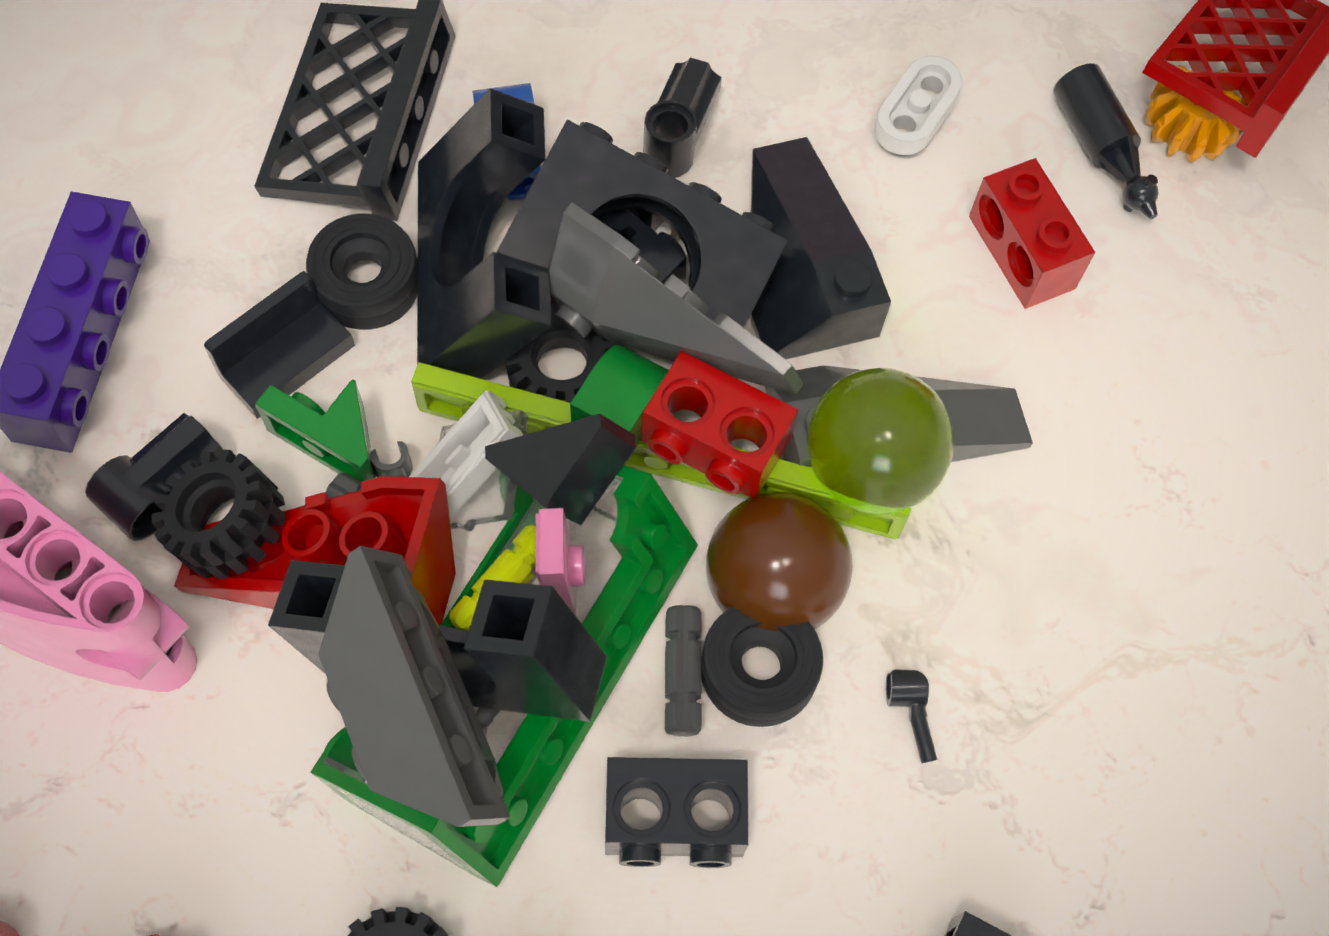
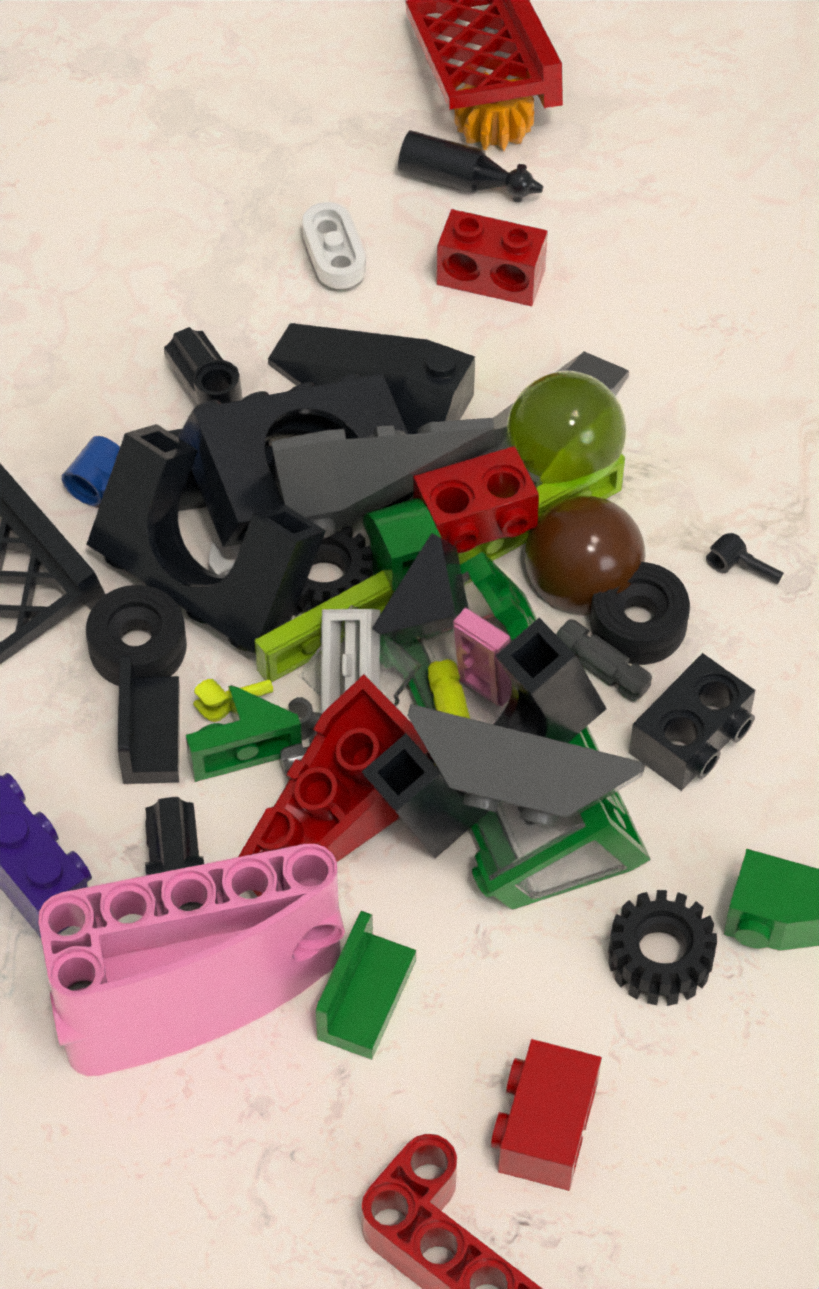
camera: 45 degrees left, 10 degrees down
black tyre [152,450,286,579] -> none
none -> neon yellow hand [193,679,273,722]
none -> green panel [315,911,417,1060]

